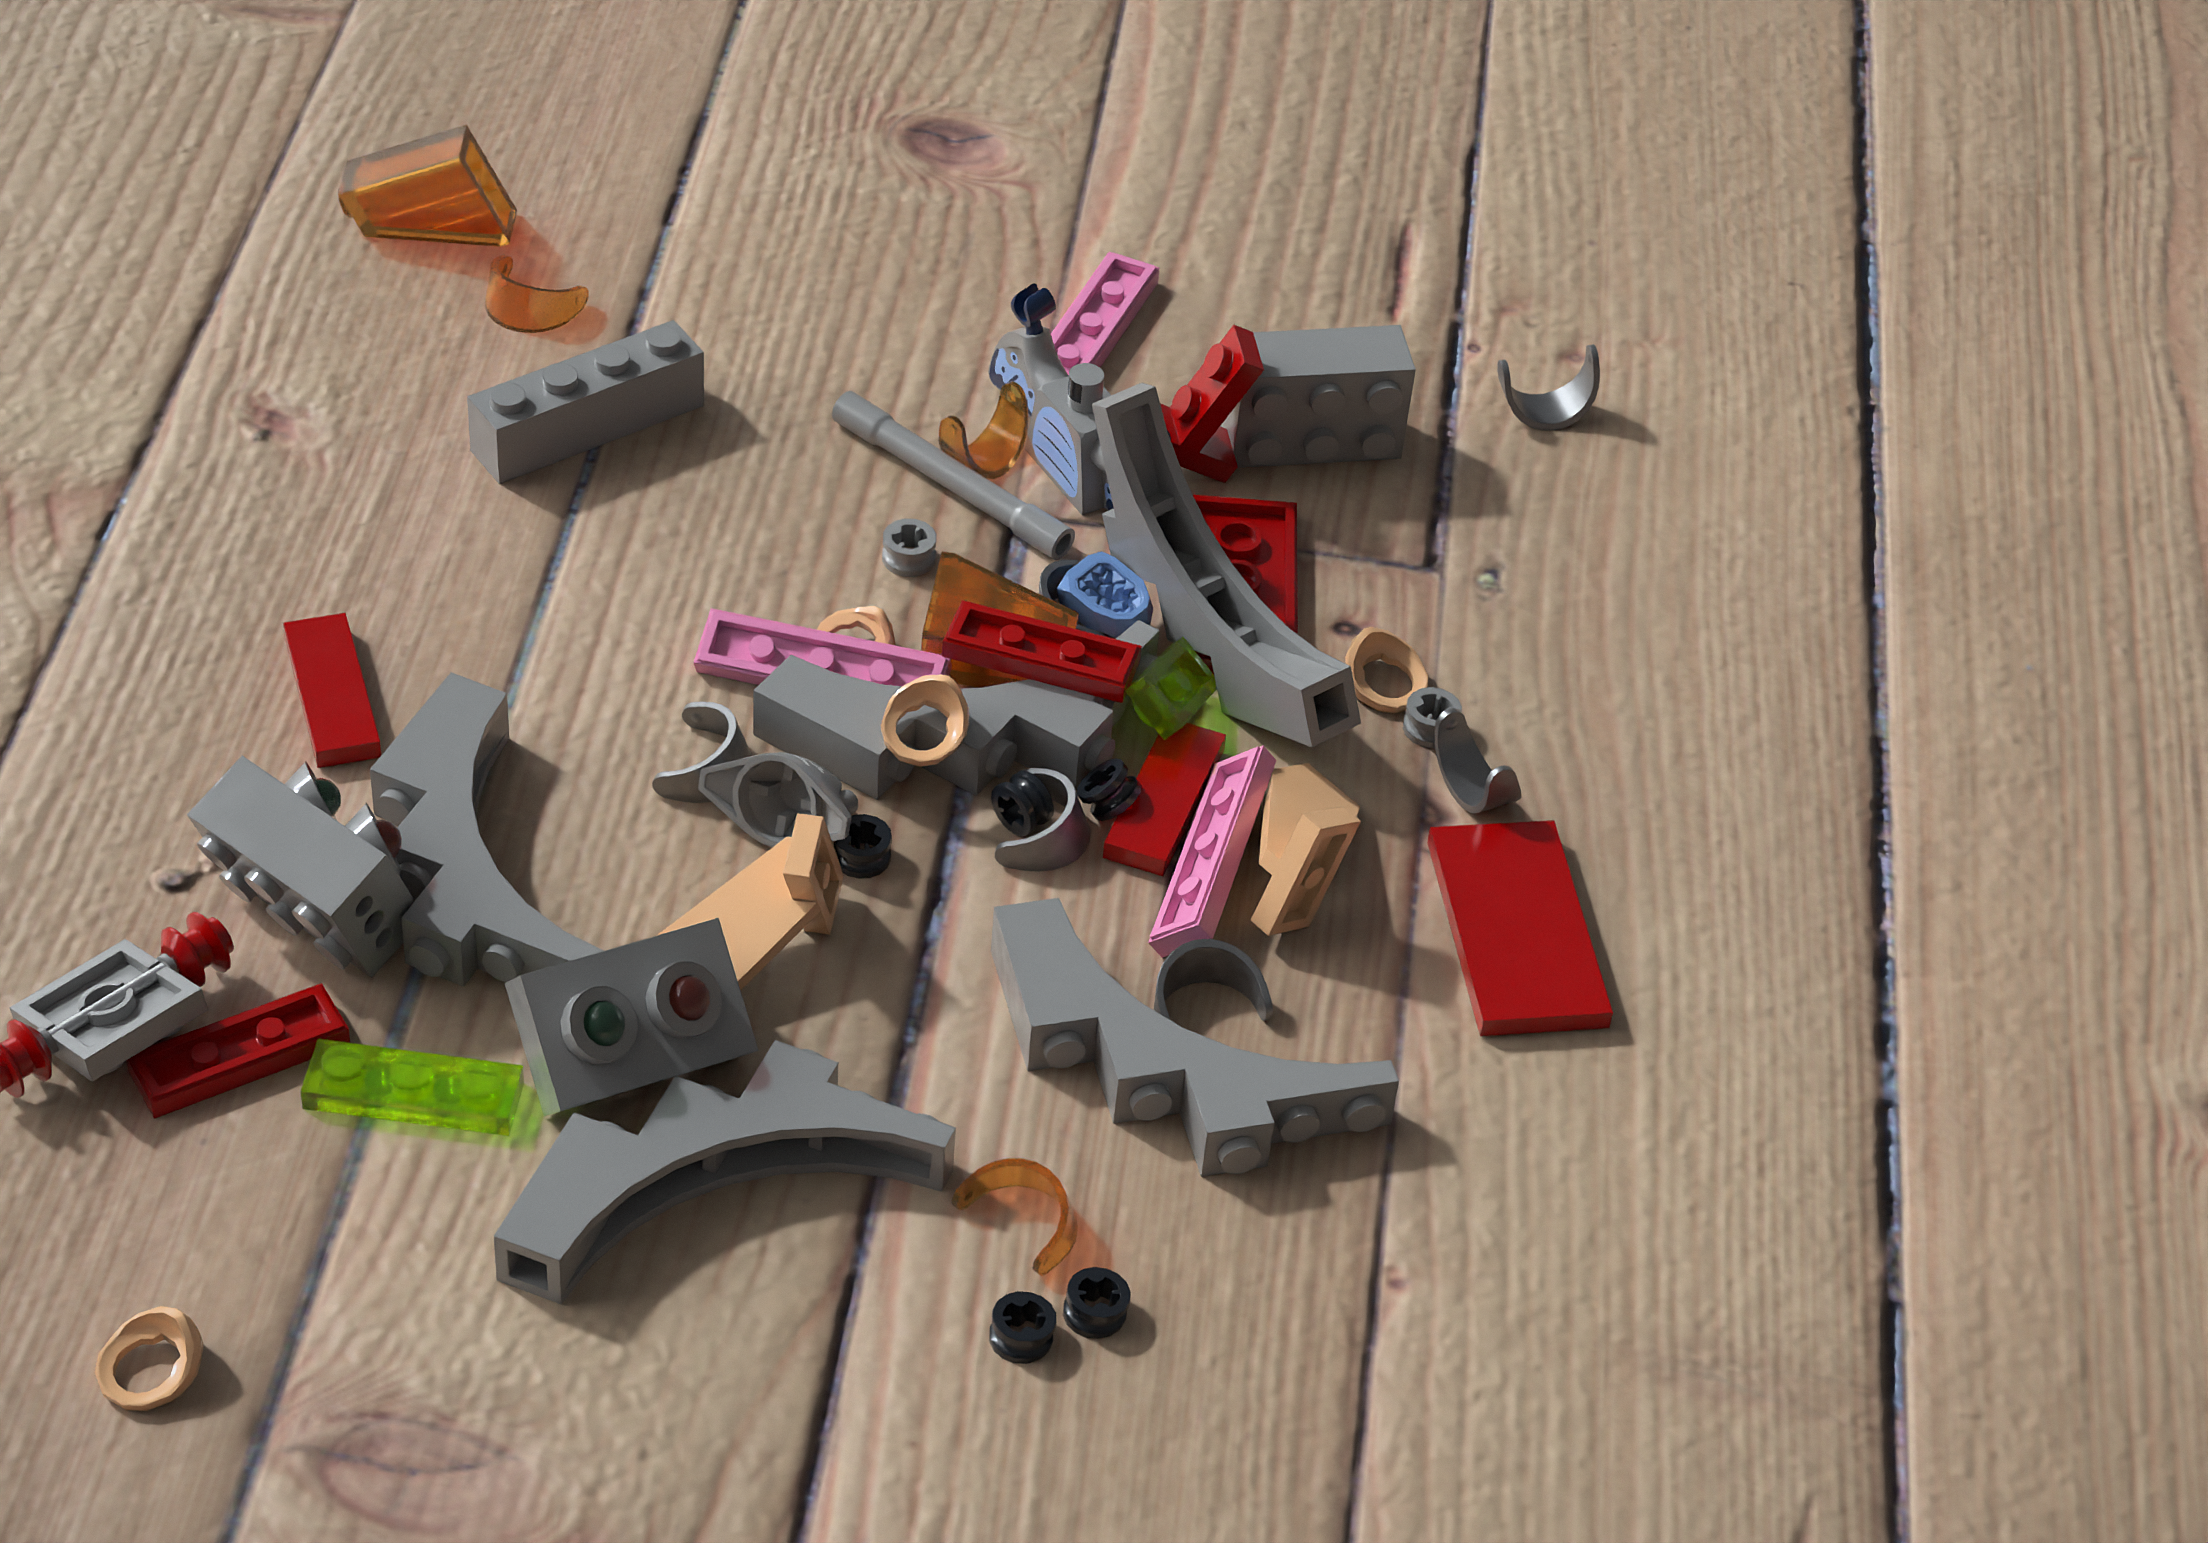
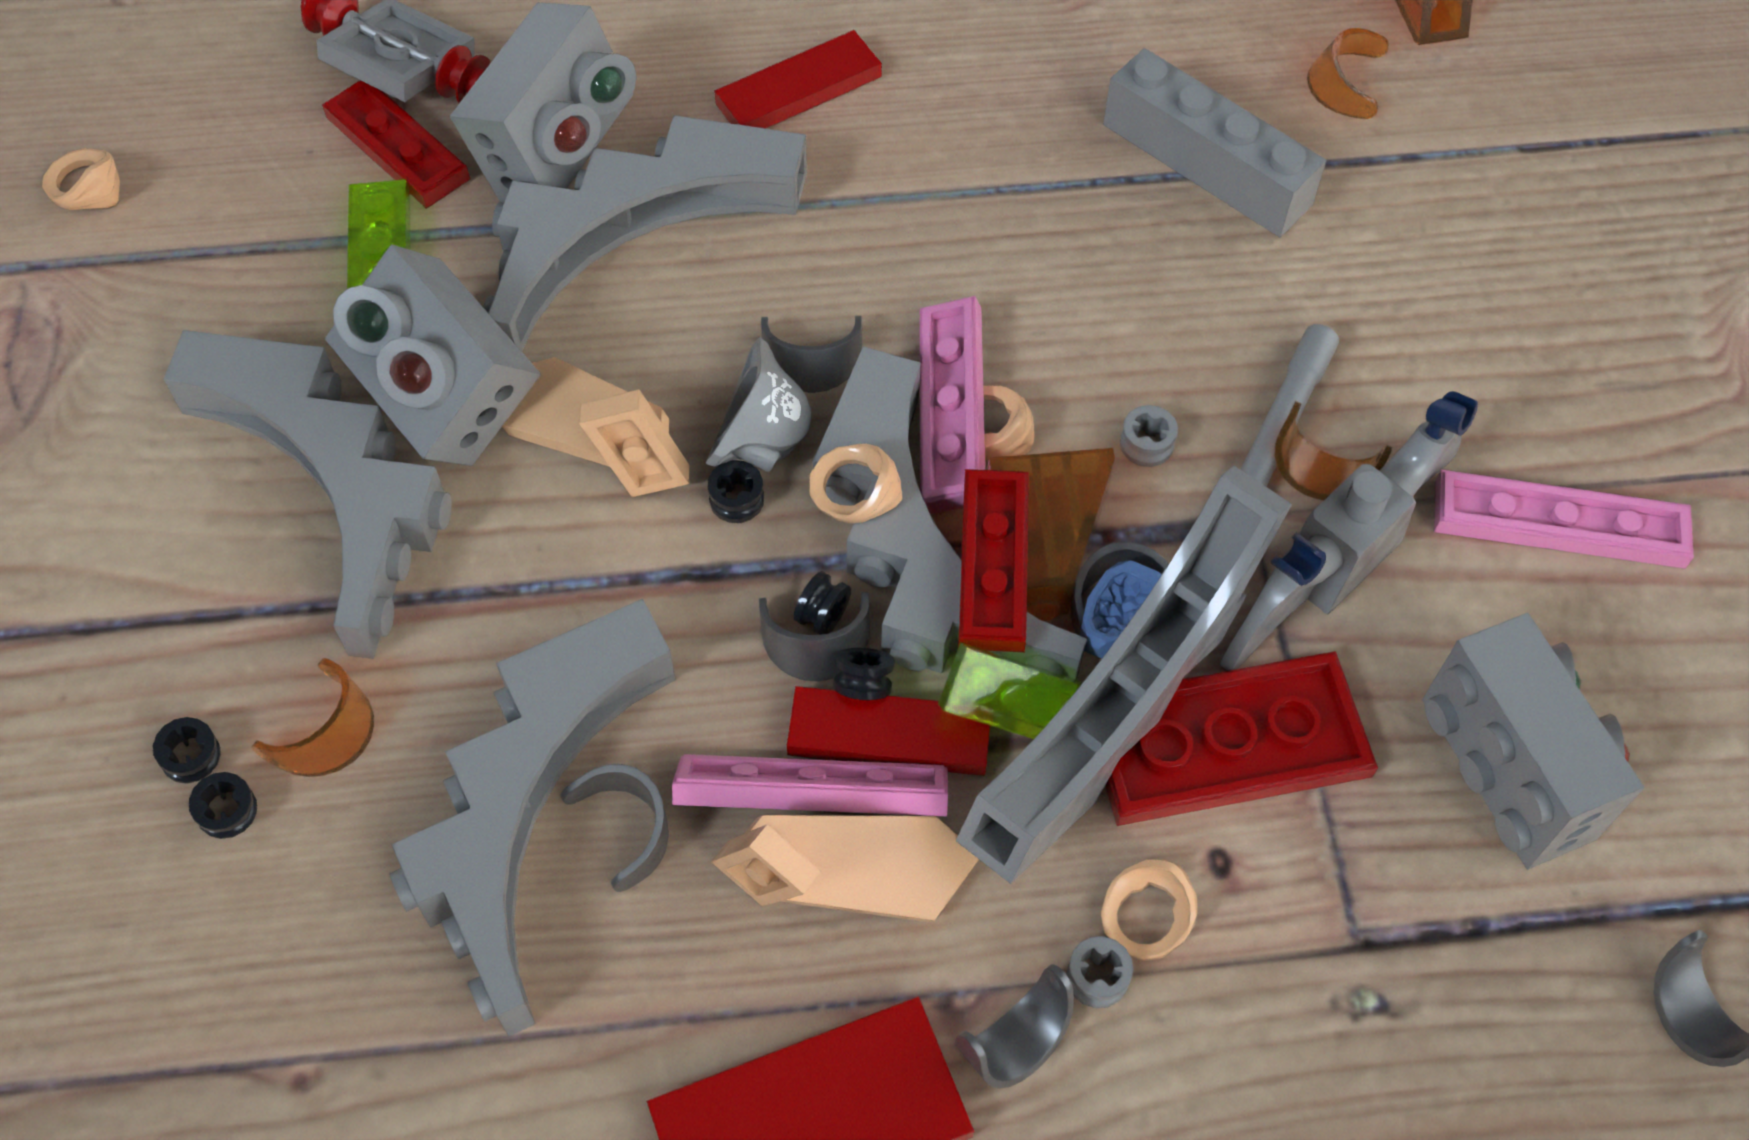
camera: 80 degrees right, 15 degrees up
red bracket [1160,325,1264,483] -> none

